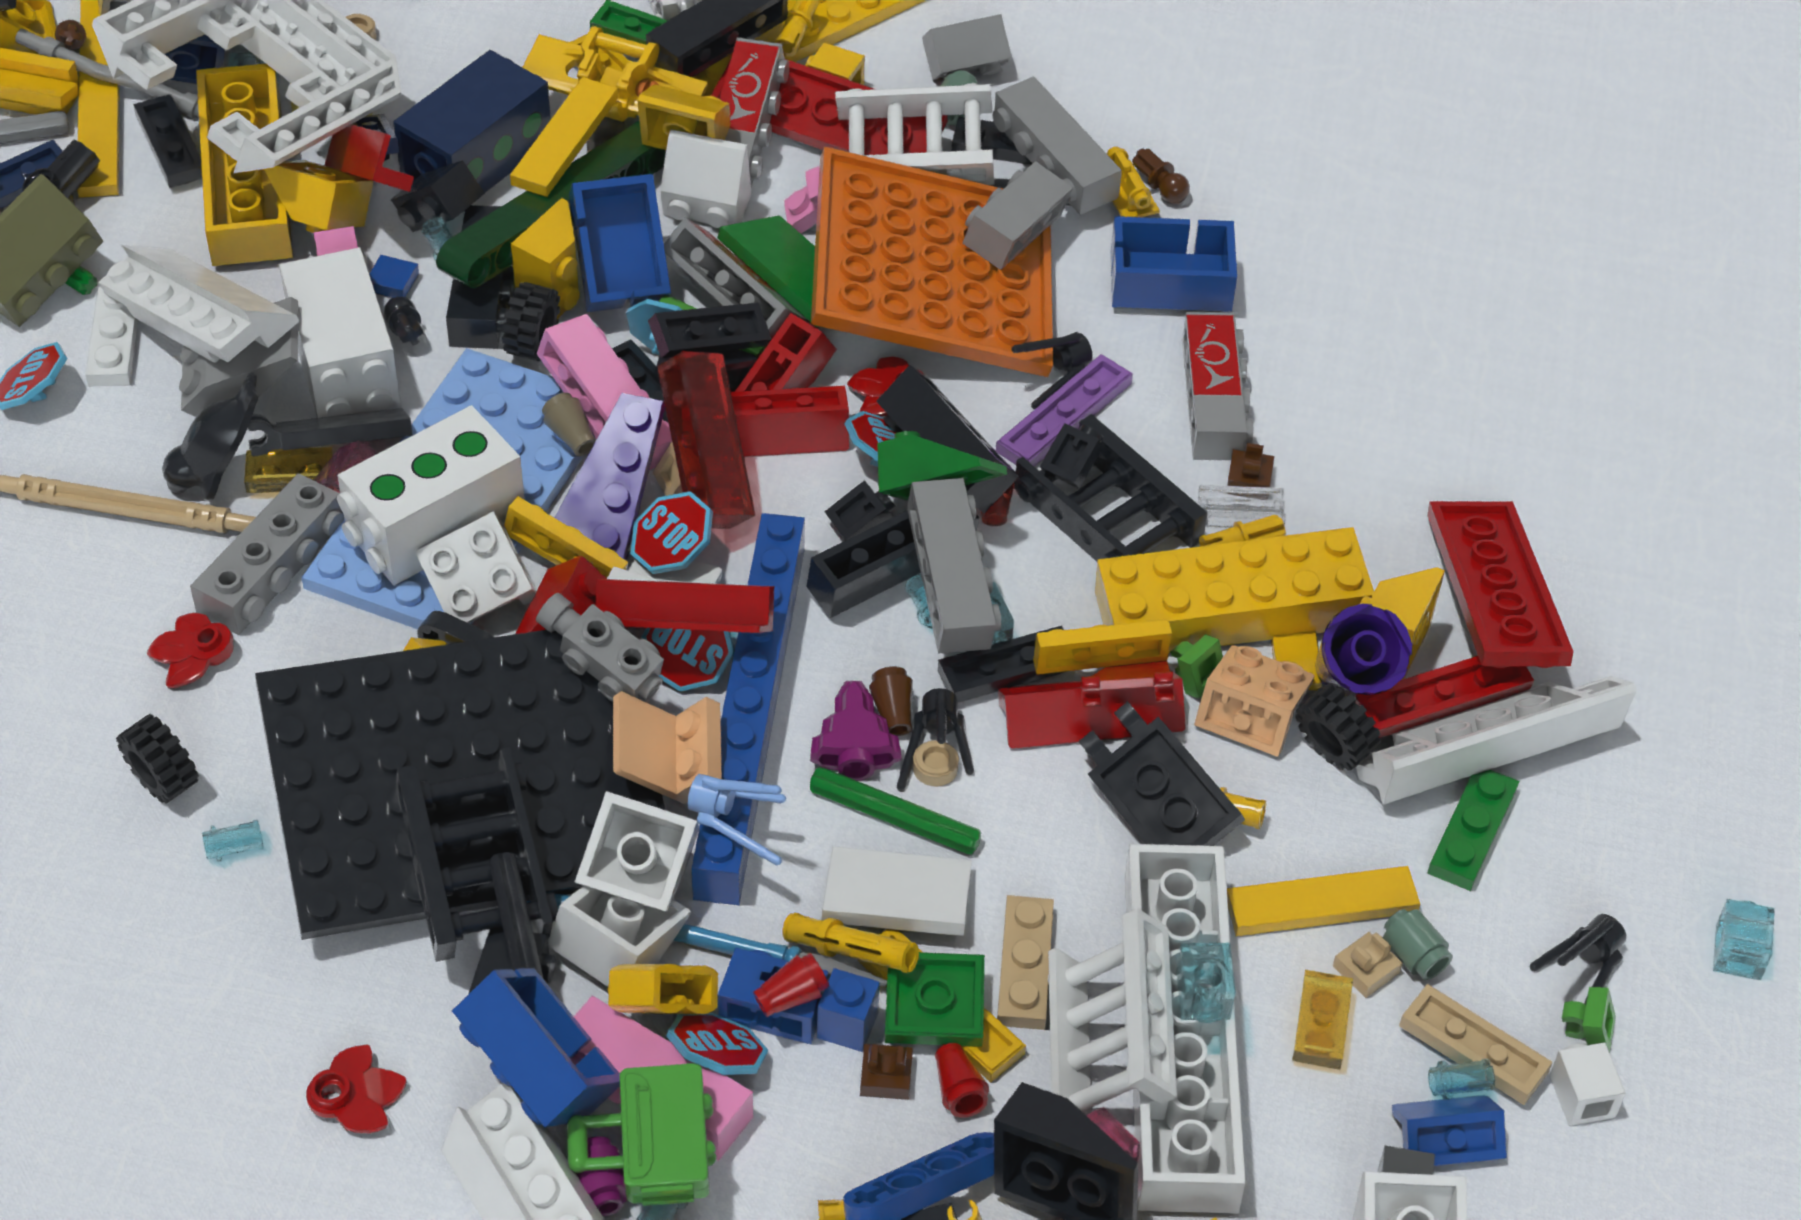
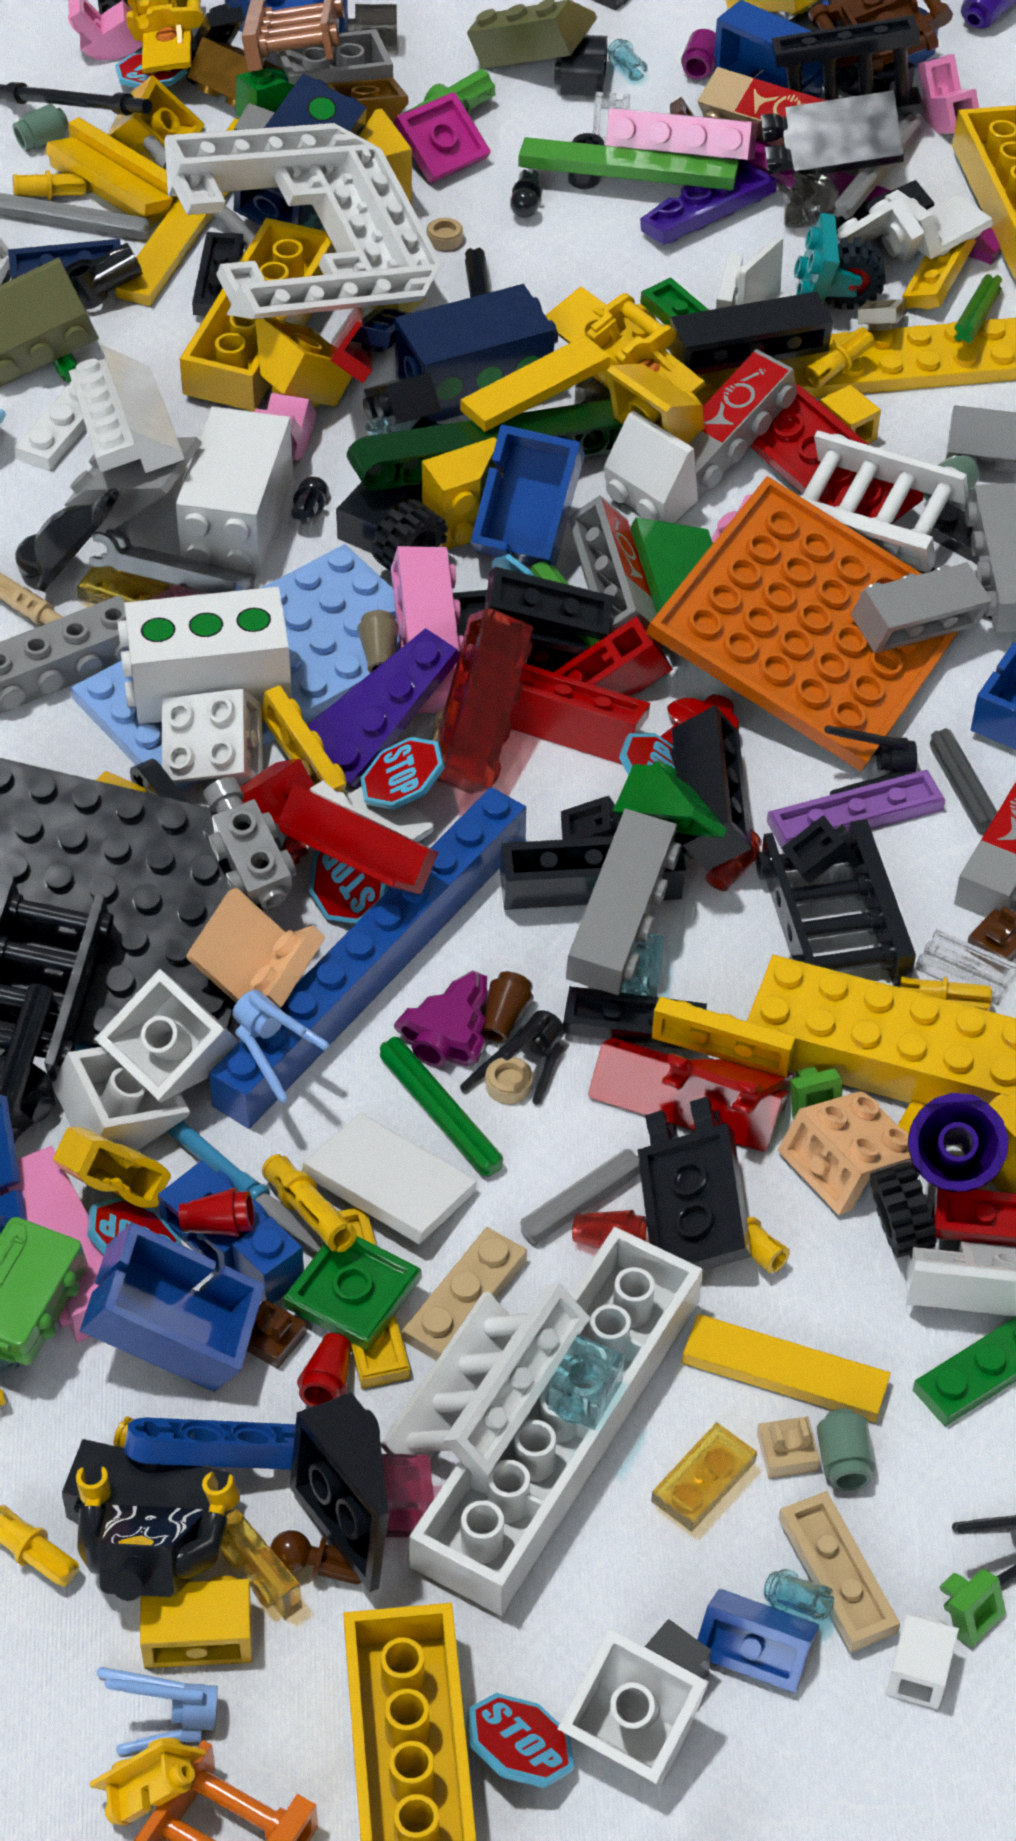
camera: 30 degrees right, 0 degrees up
blue tile [369,255,419,298] -> none
none -> blue piece [80,1222,265,1392]
none -> black axle [465,247,491,298]
none -> light grey axle [520,1149,640,1244]
none -> clear red cone [572,1210,647,1249]
none -> dark grey axle [930,728,998,832]

